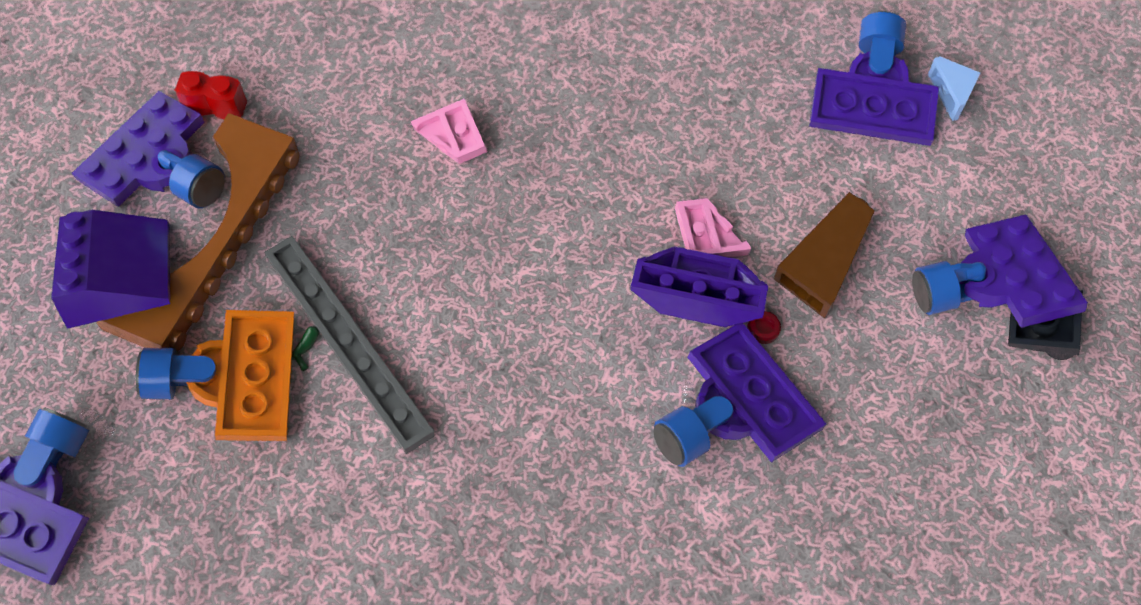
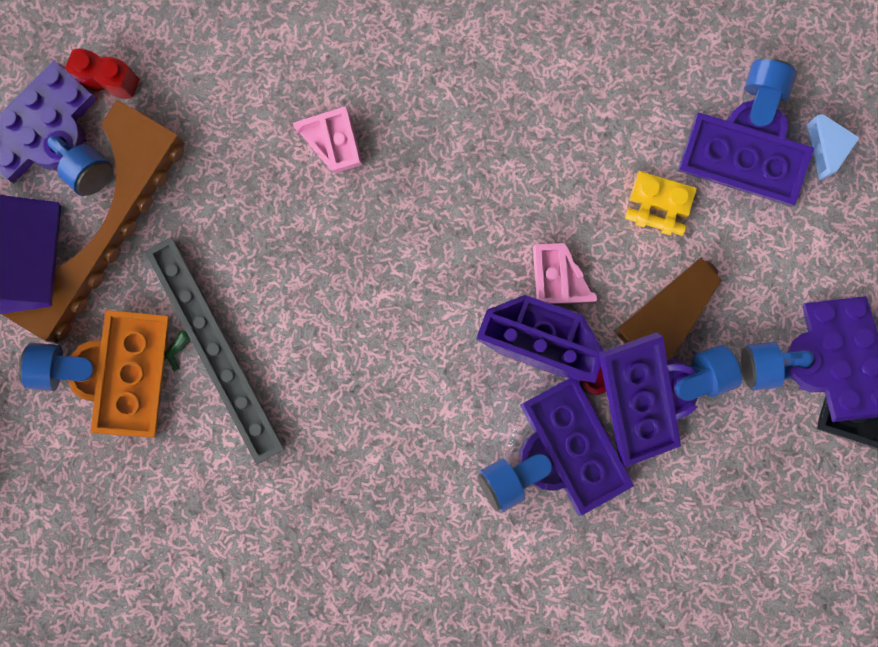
camera: 10 degrees right, 20 degrees up
none -> dark purple plate [599,332,743,467]
none -> yellow plate [625,171,697,236]

